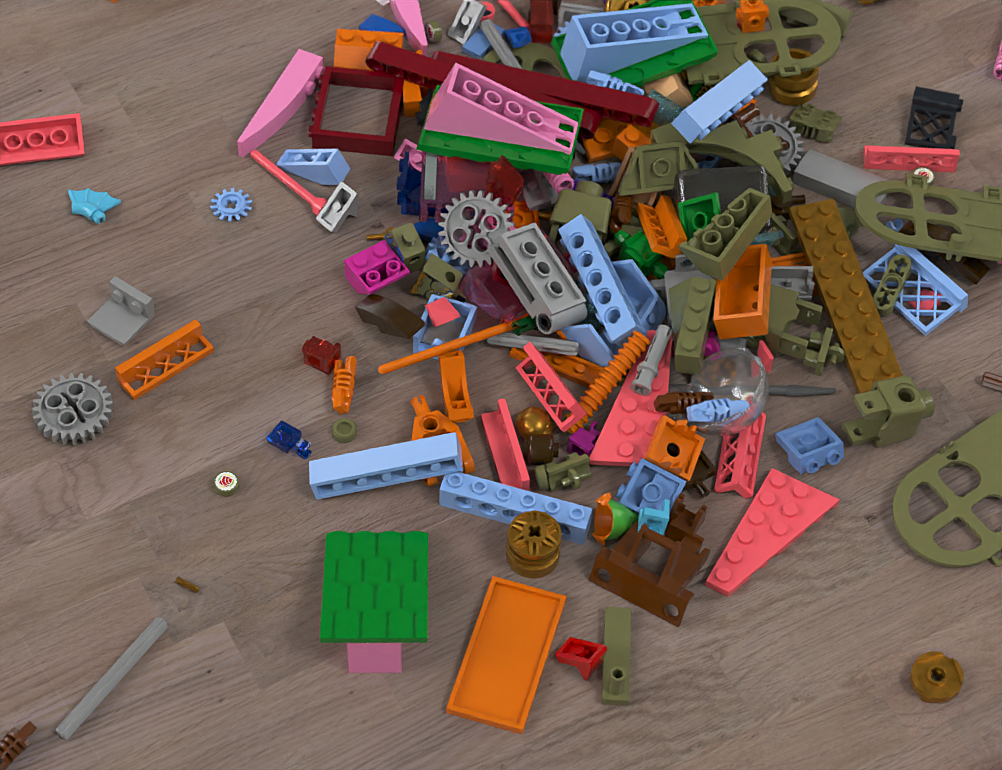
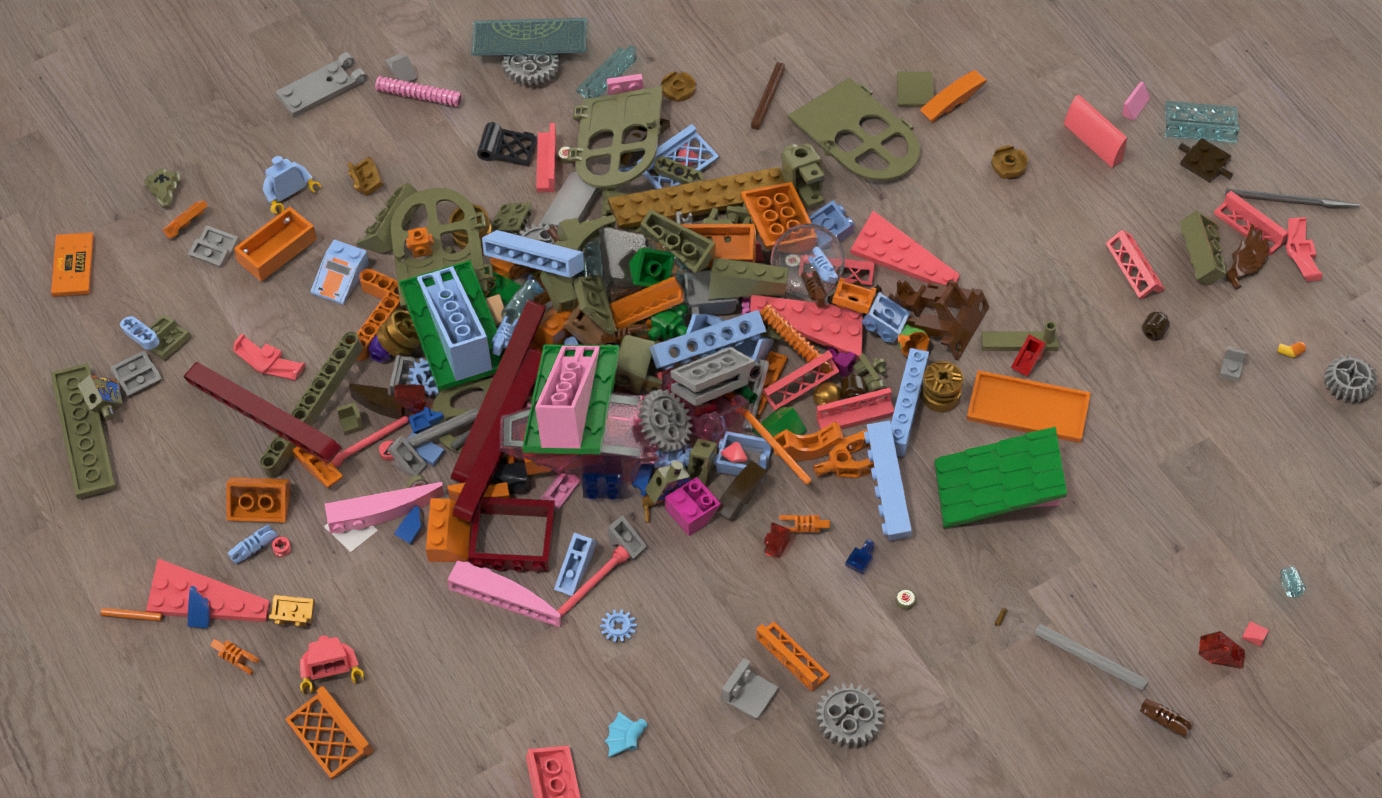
camera: 90 degrees left, 0 degrees up
olive tile [332,418,357,443] -> none
clear red slope [486,155,524,208] -> none
light grey pin [630,325,673,396] -> none
medium azure panel [638,499,670,535] -> none
none -> orange slope [740,182,818,253]
none -> green slope [752,407,807,449]

